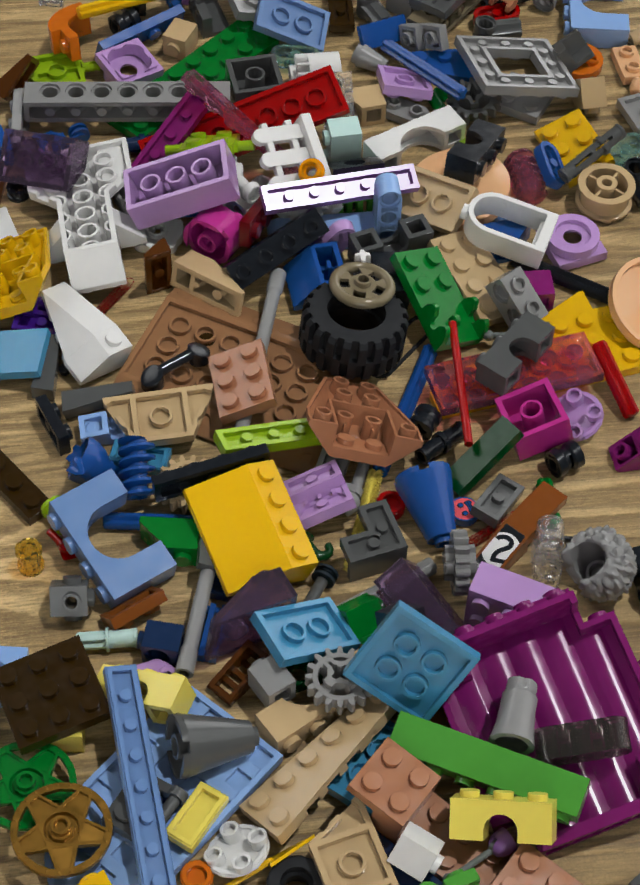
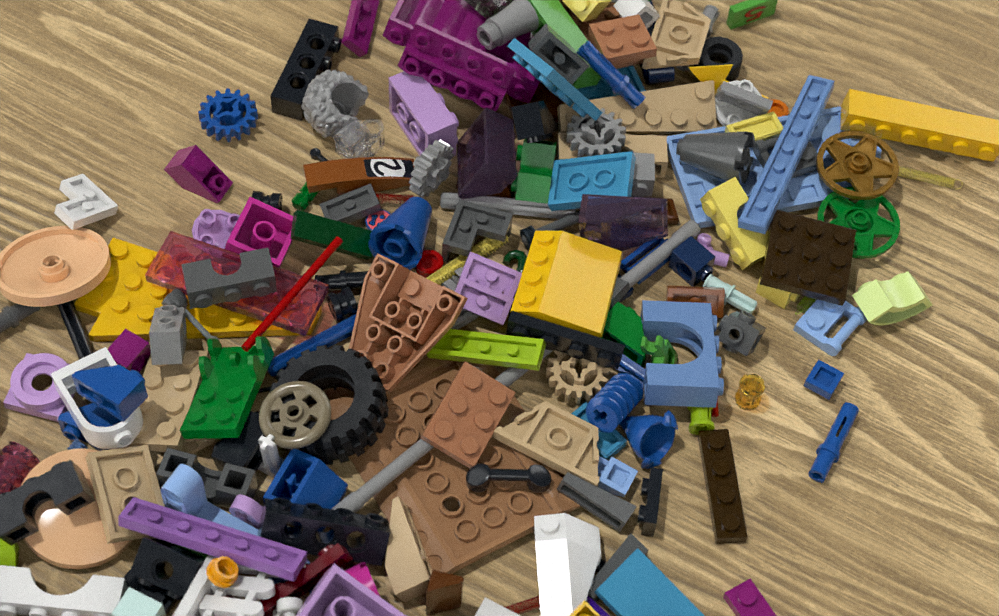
camera: 145 degrees left, 5 degrees up
red axle [591,340,639,419] -> none
none -> blue slope [72,365,148,422]
none -> dark grey slope [528,23,589,85]
none -> blue pin [576,40,645,109]
none -> bright green plate [640,335,678,364]
none -> light grey tile [715,81,773,116]

